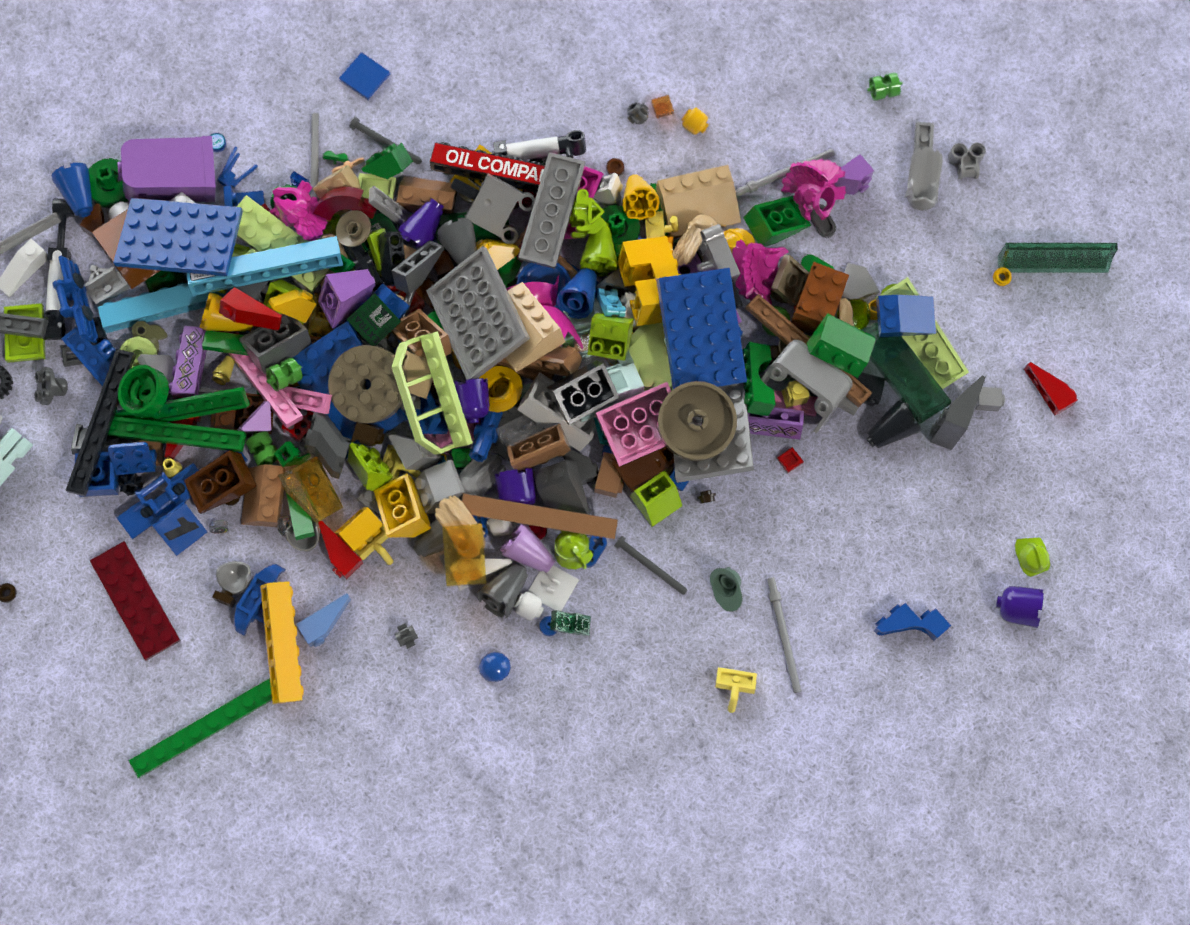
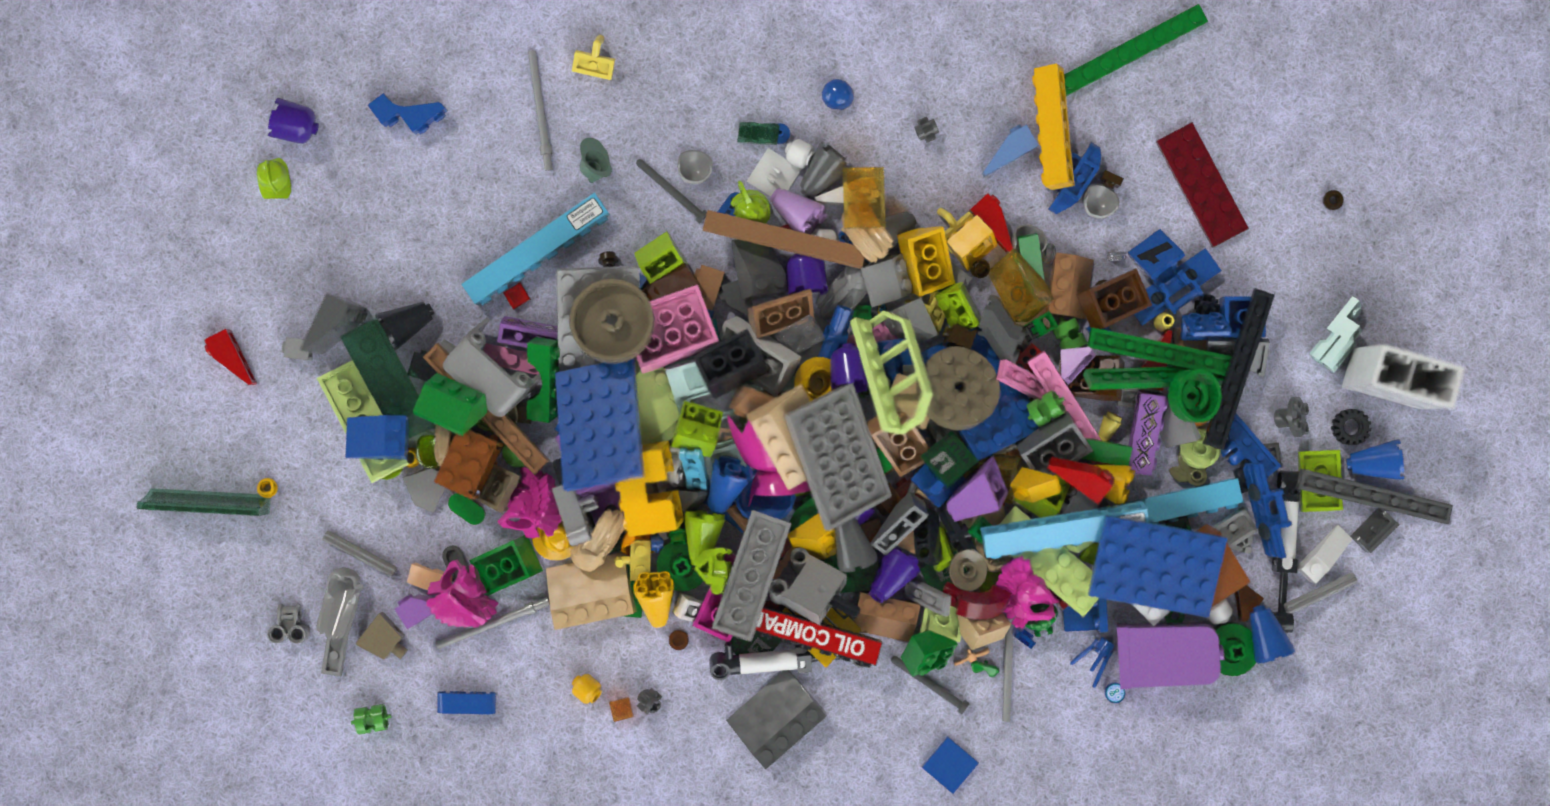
camera: 170 degrees left, 15 degrees up
light yellow window [781,380,810,408] -> none
none -> light grey axle [323,531,397,576]
none -> dark tan torso [356,612,408,660]
none -> light nougat slope [407,563,453,590]
none -> blue beam [437,691,496,714]
none -> medium azure brick [461,193,610,306]
none -> light grey helmet [678,150,713,184]
none -> dark grey slope [726,670,827,770]
none -> dark brown plate [970,259,990,279]

